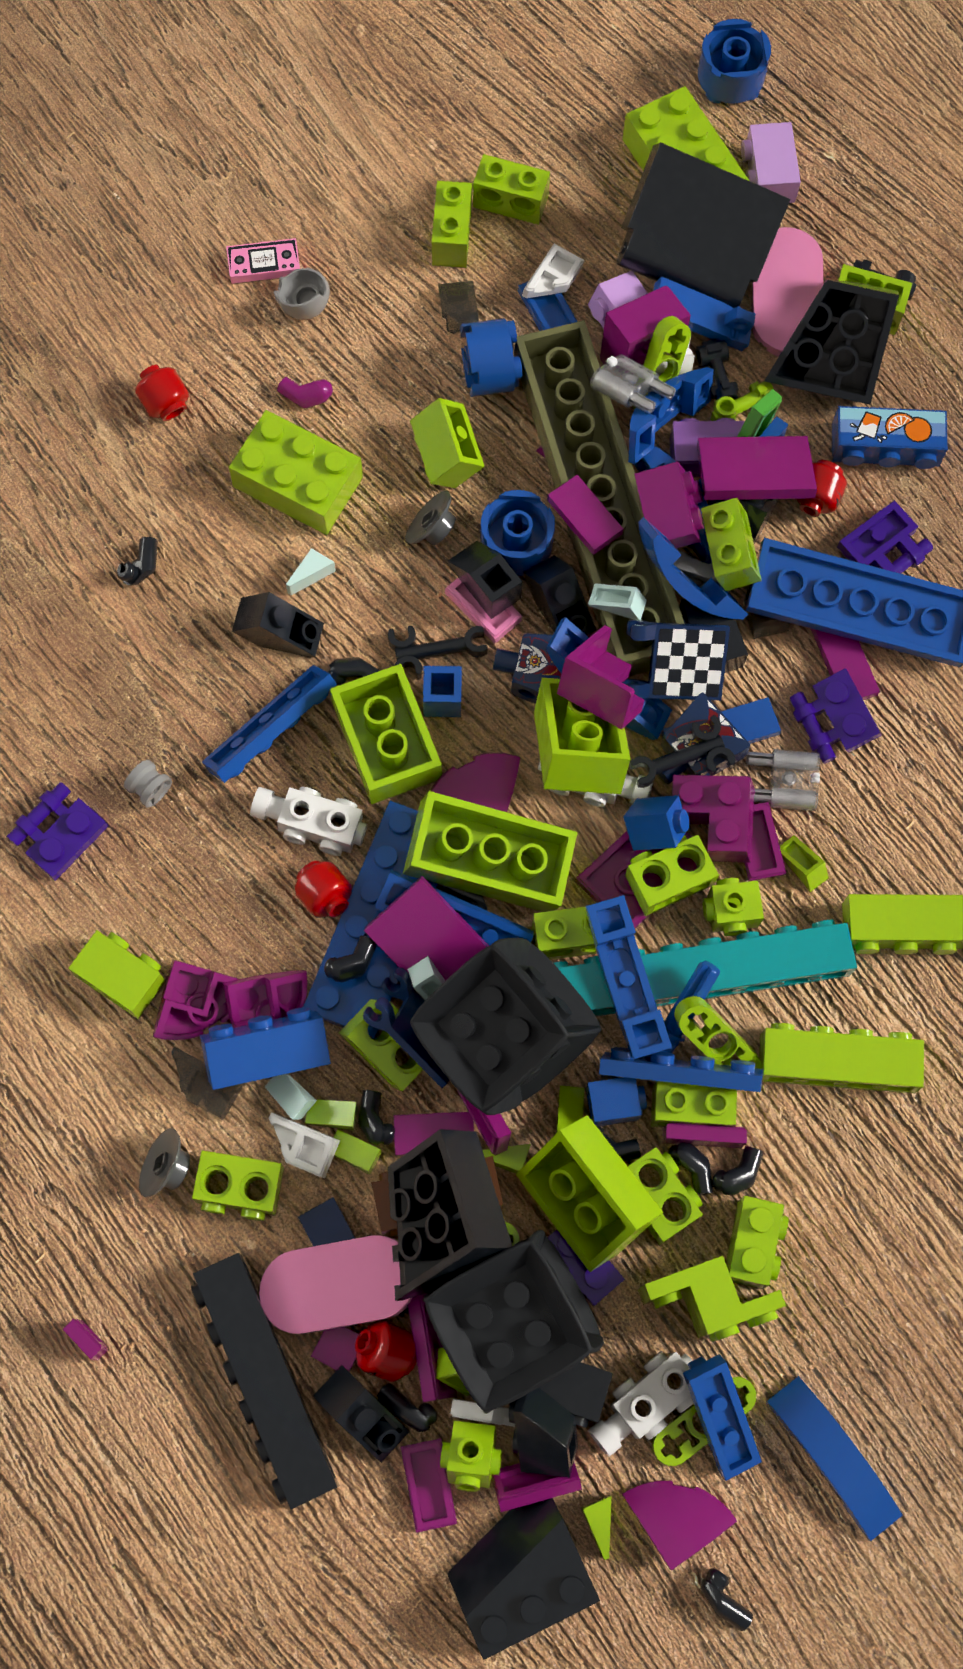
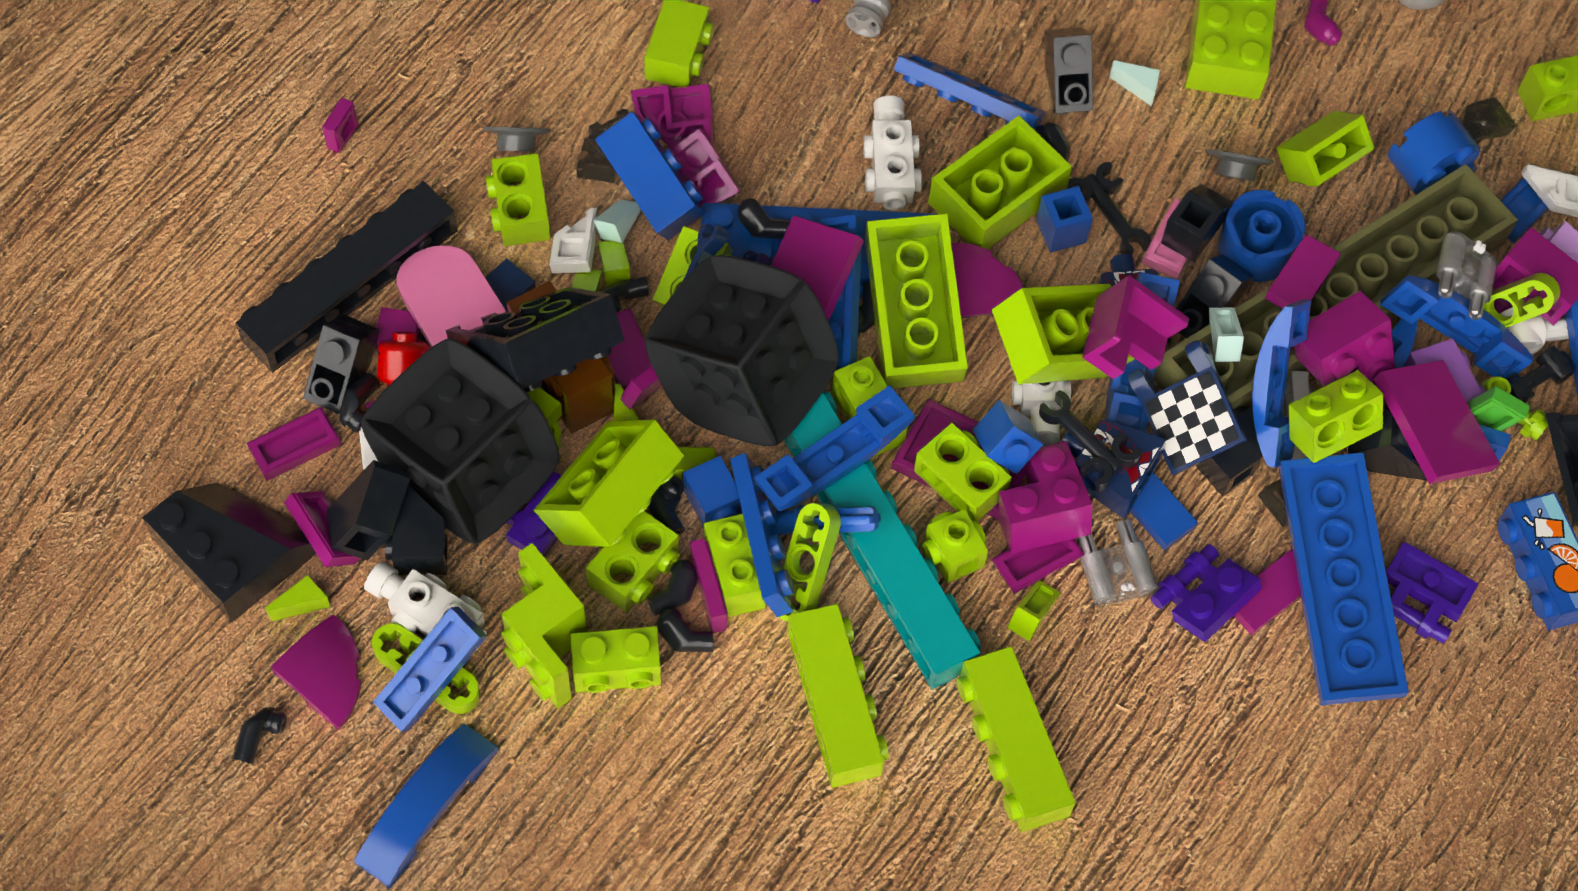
camera: 70 degrees right, 10 degrees down
red head [295,861,352,918] -> none
lime brick [440,1420,502,1492] -> none
red head [795,459,847,517] -> none

